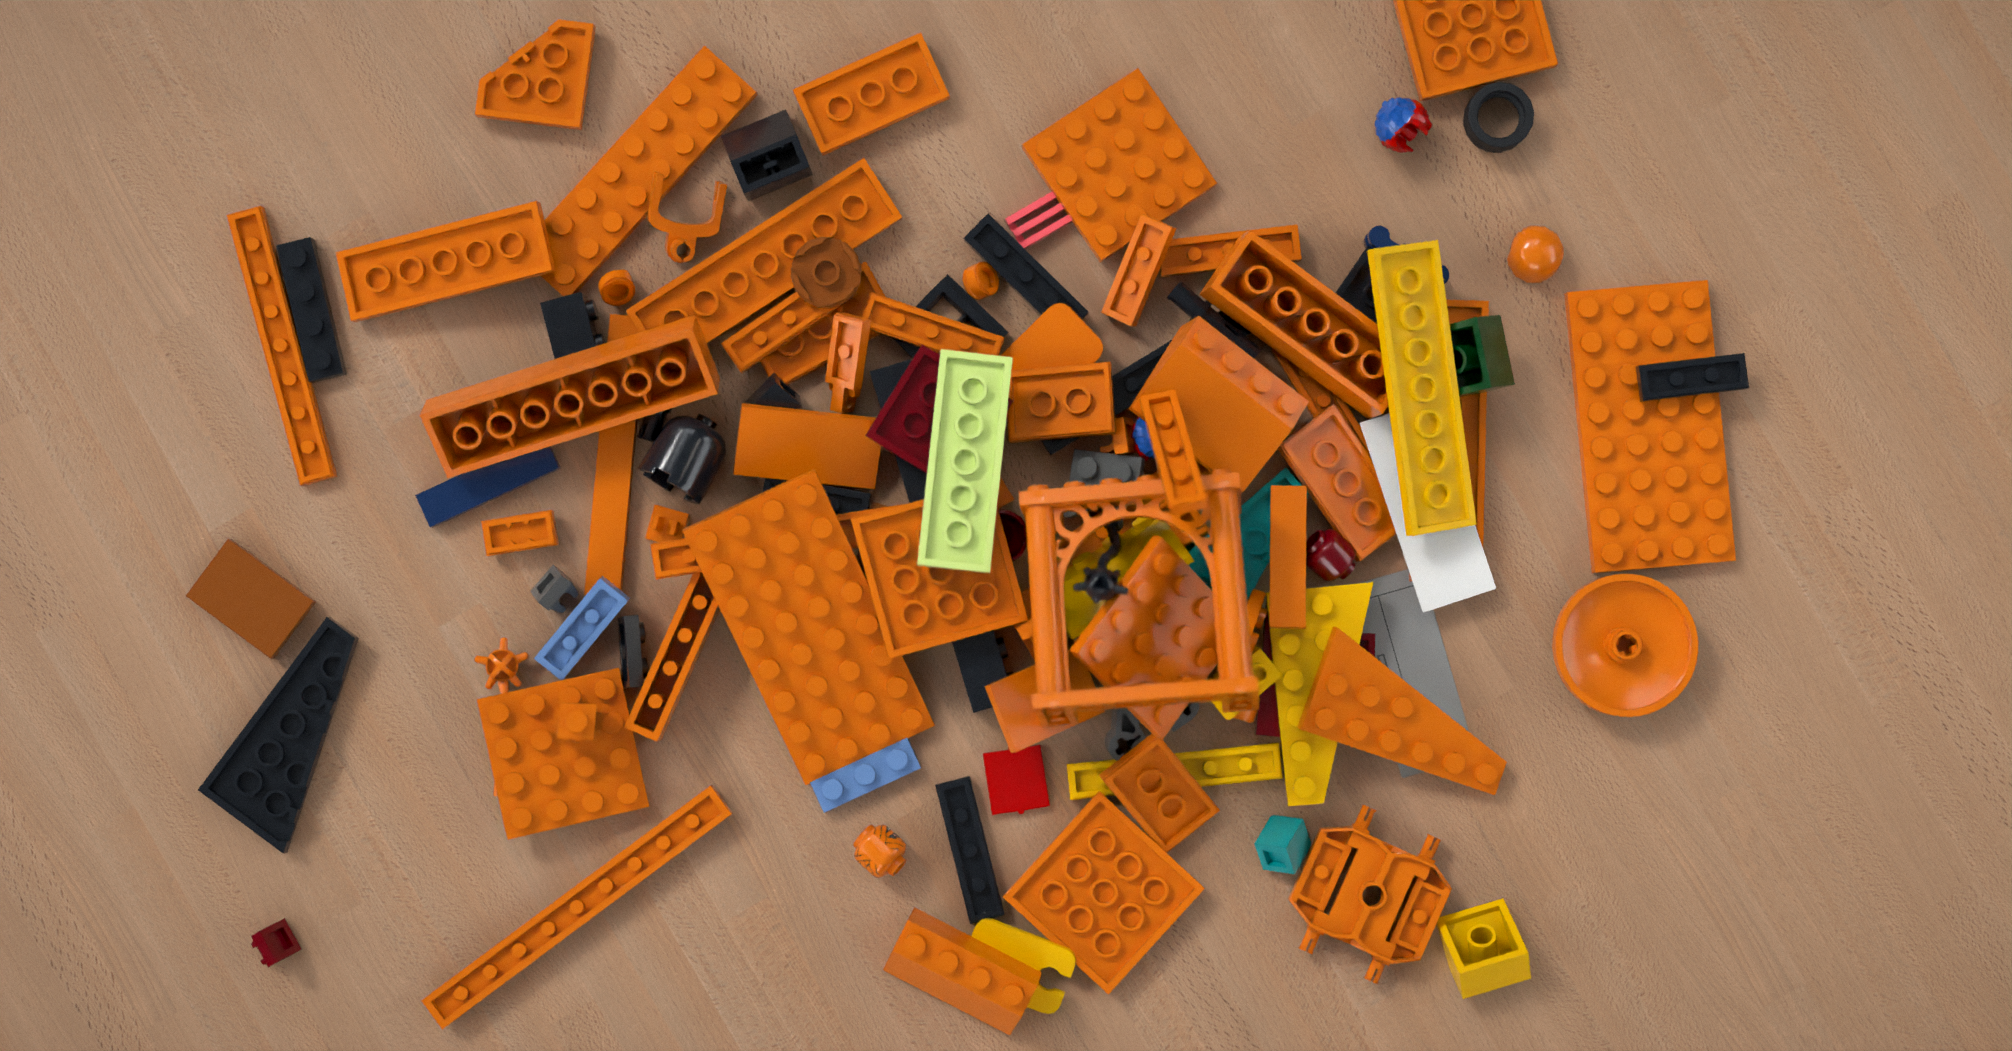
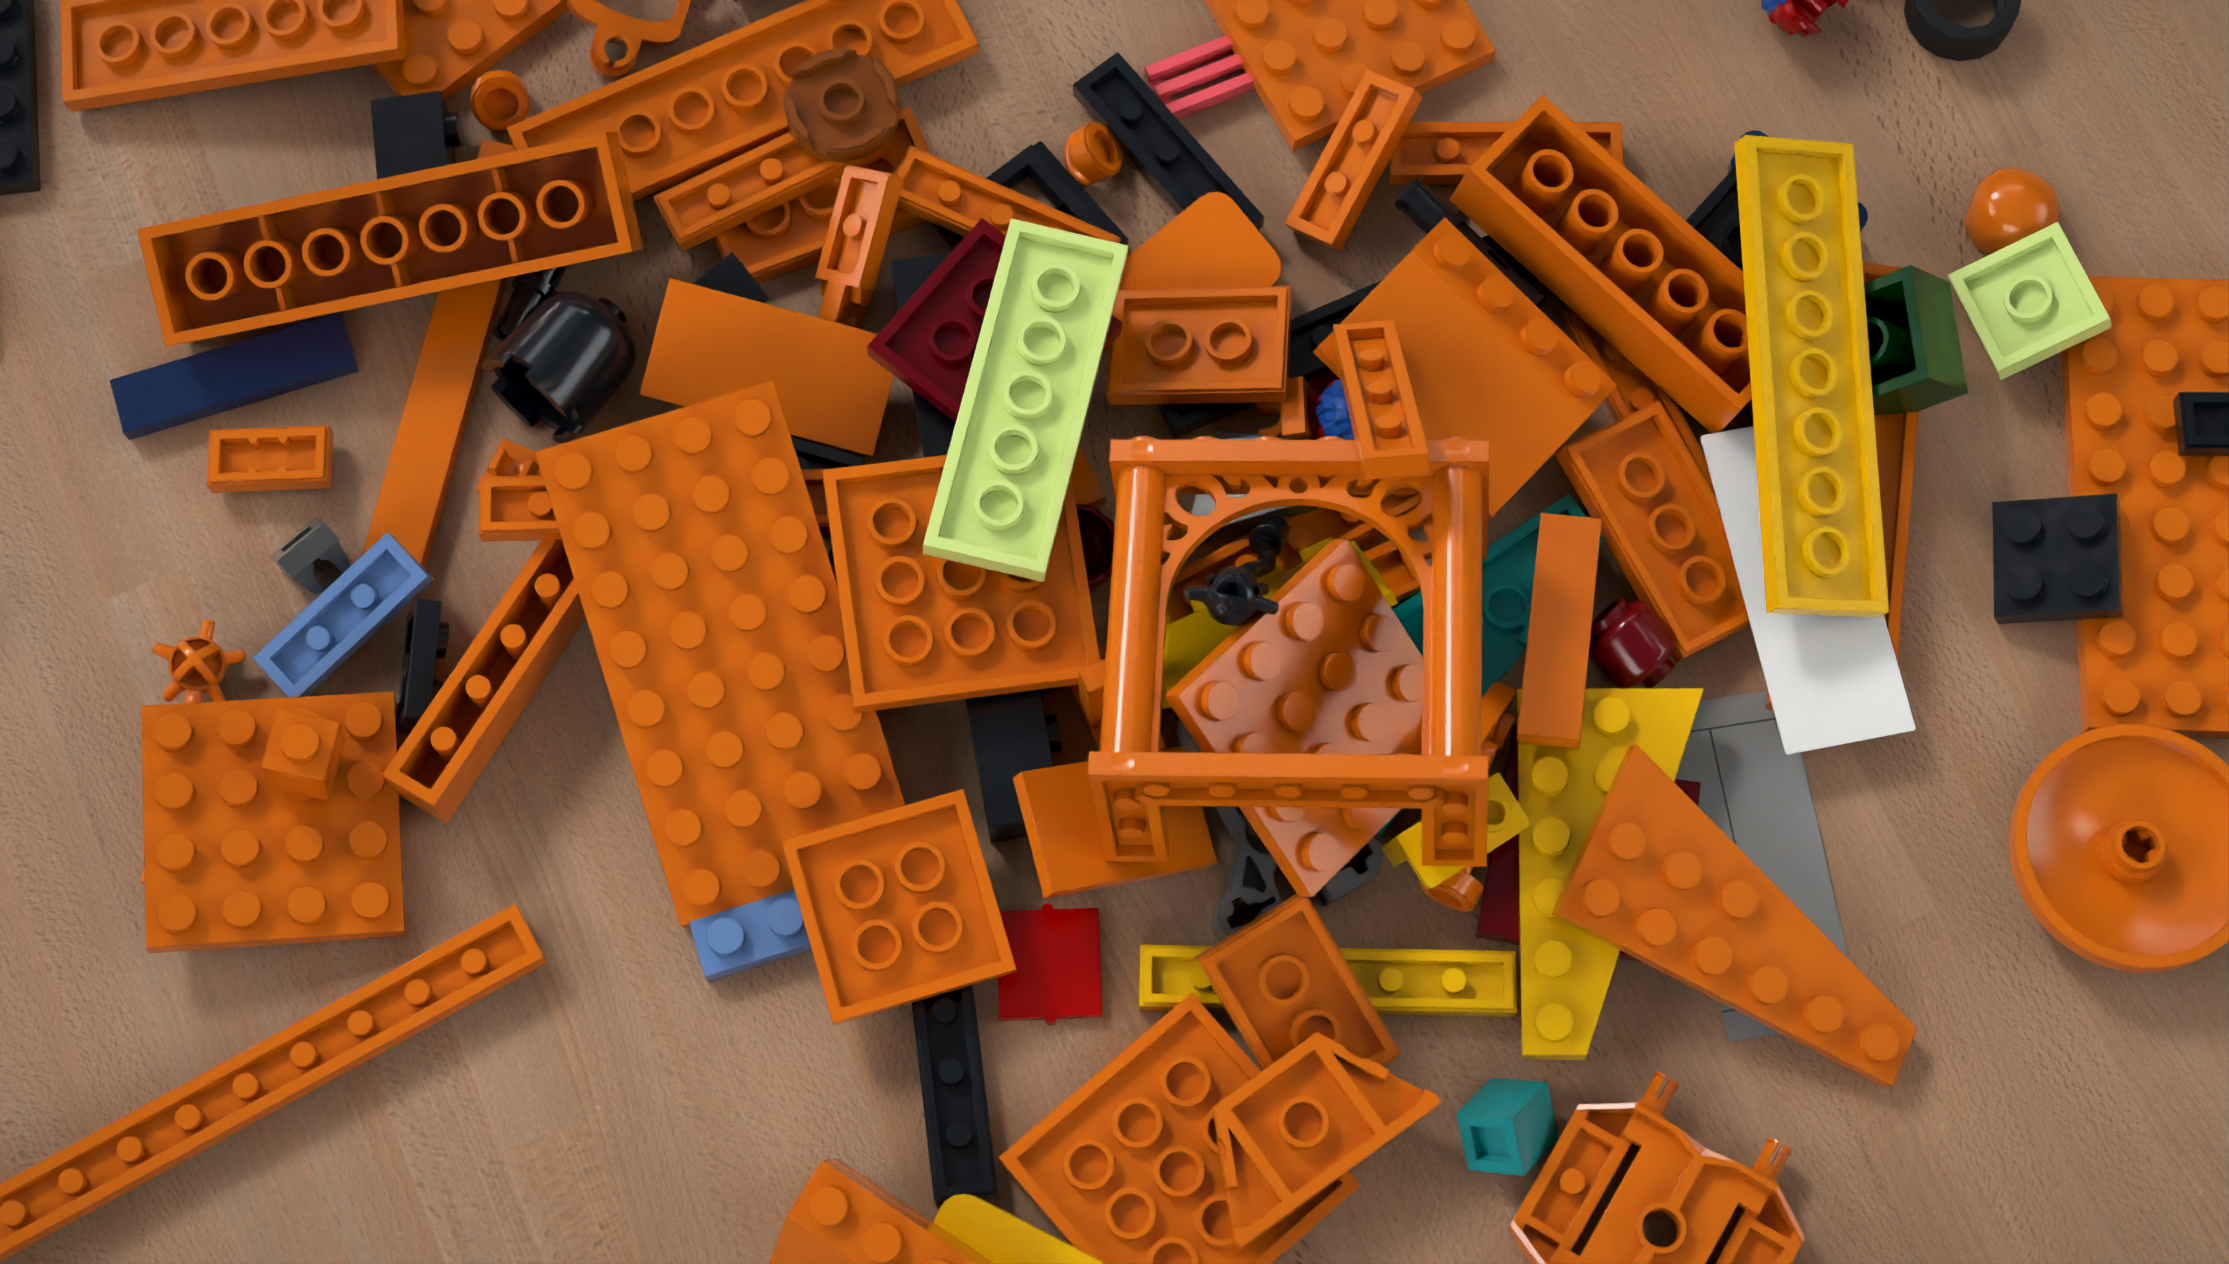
camera: 10 degrees right, 15 degrees down
orange head [853,825,907,878] -> none
none -> orange plate [781,789,1016,1026]
none -> orange wing [1212,1032,1442,1250]
none -> yellowish green plate [1948,222,2112,380]
none -> black plate [1992,494,2123,624]

